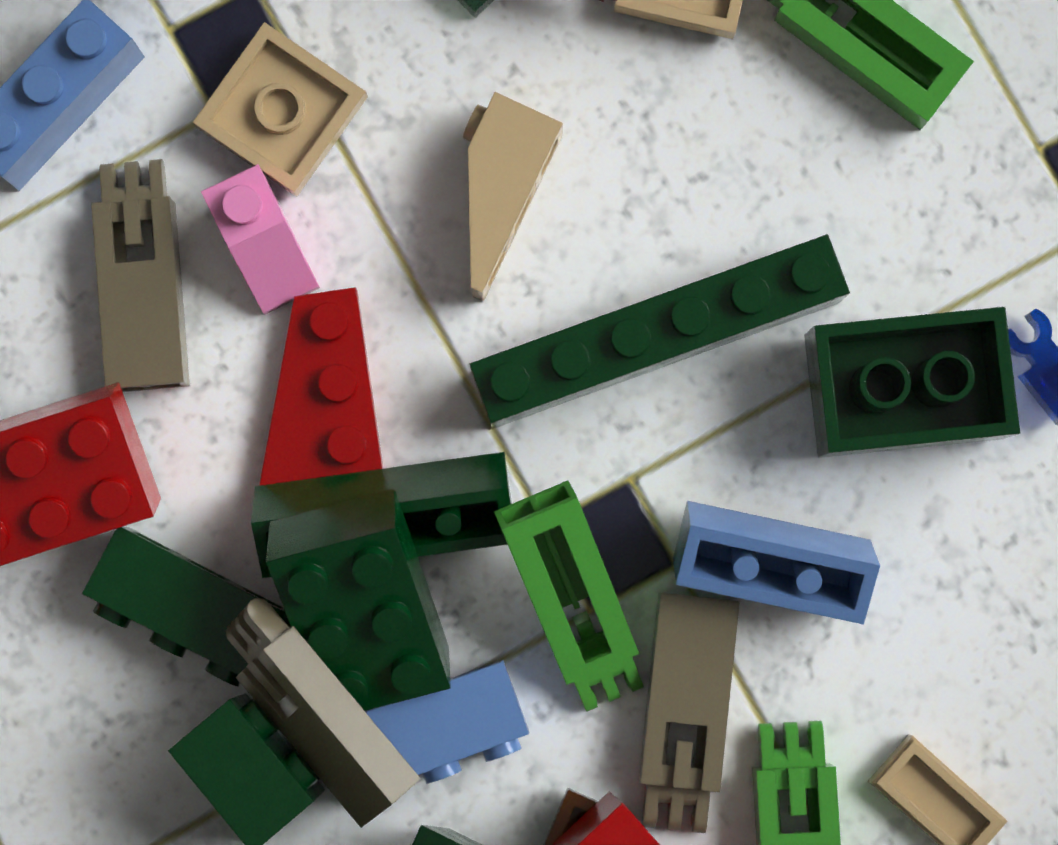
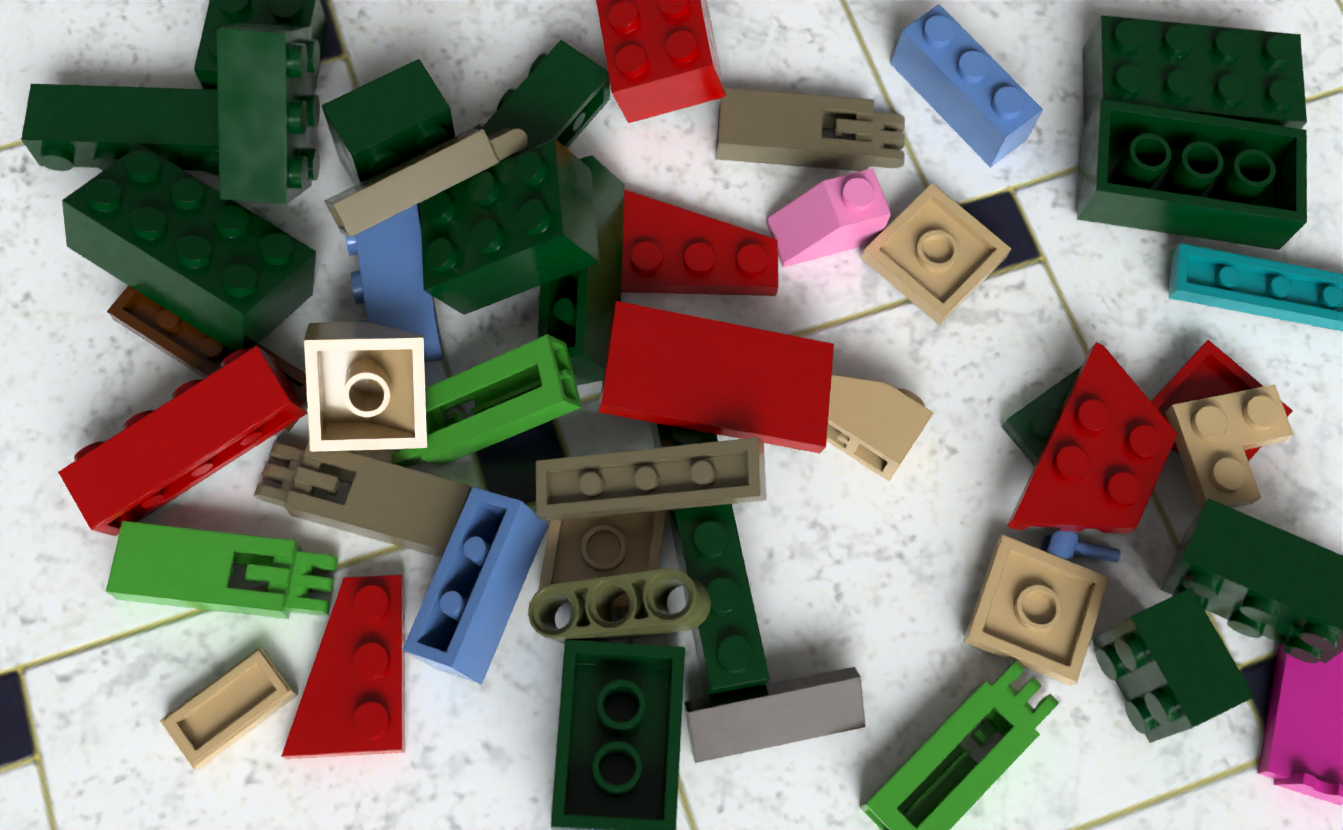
camera: 95 degrees right, 15 degrees down
none -> red wing [281,575,405,759]
none -> tan slope [304,322,427,452]
none -> olive beam [528,568,711,644]
none -> dark tan plate [536,437,767,521]
none -> tan plate [538,510,667,612]
none -> red tile [598,301,834,454]
none -> tile [684,667,866,763]

